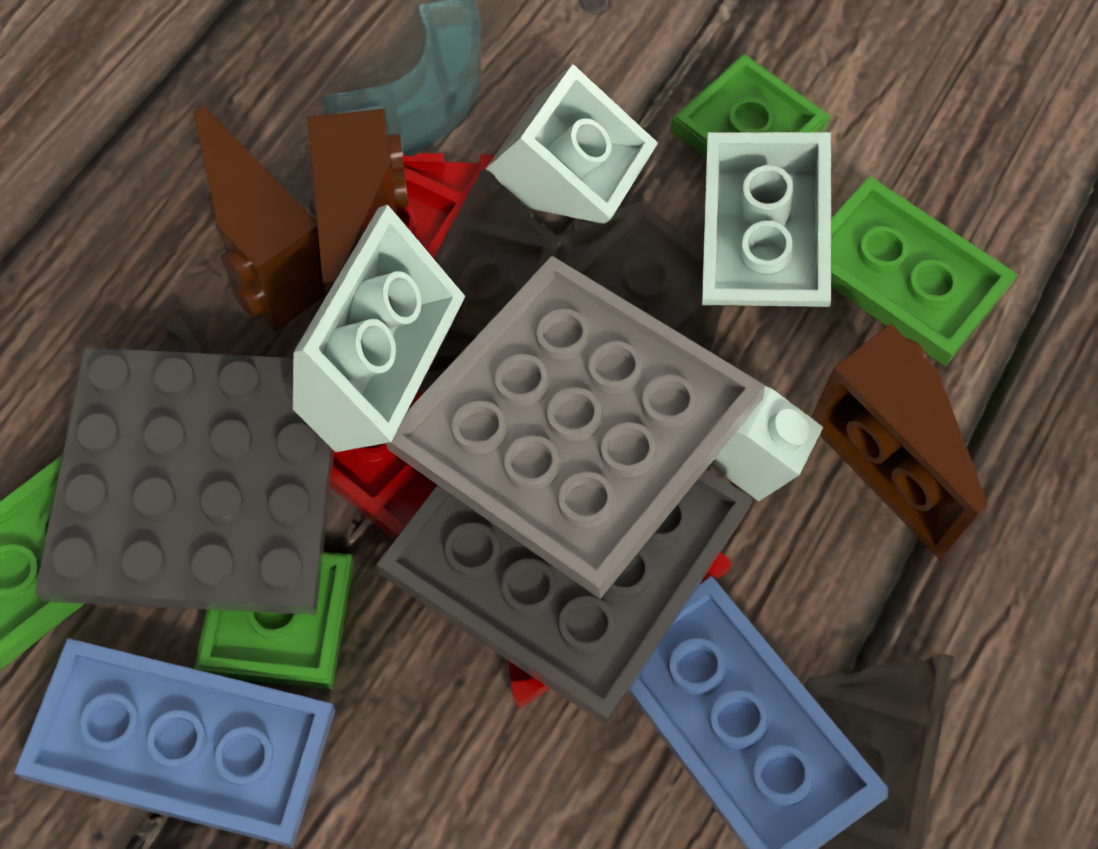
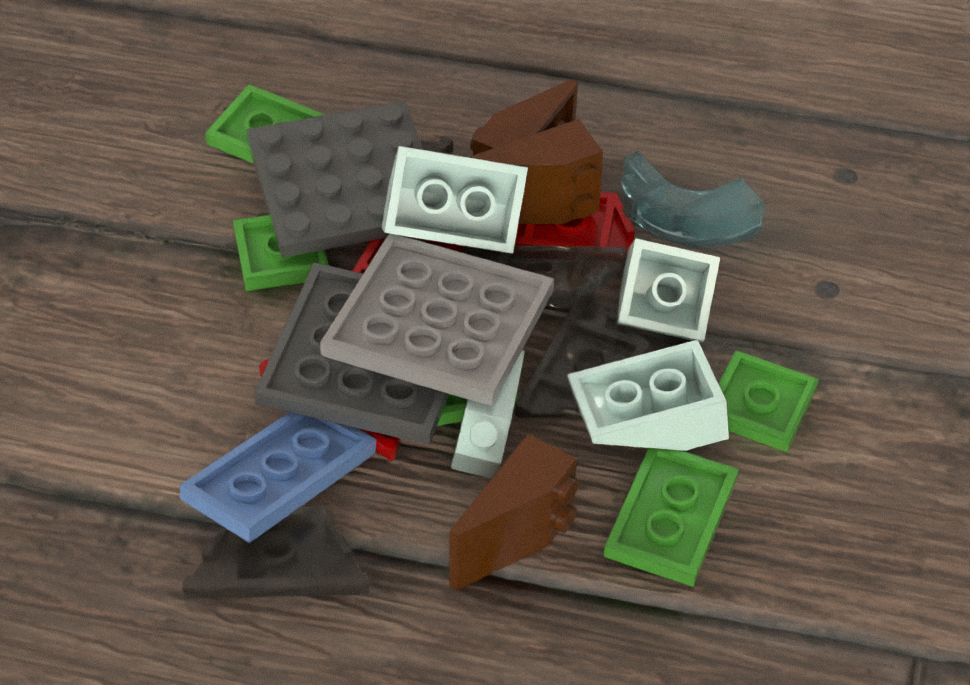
camera: 75 degrees right, 15 degrees down
medium blue plate [14,638,336,848] -> none

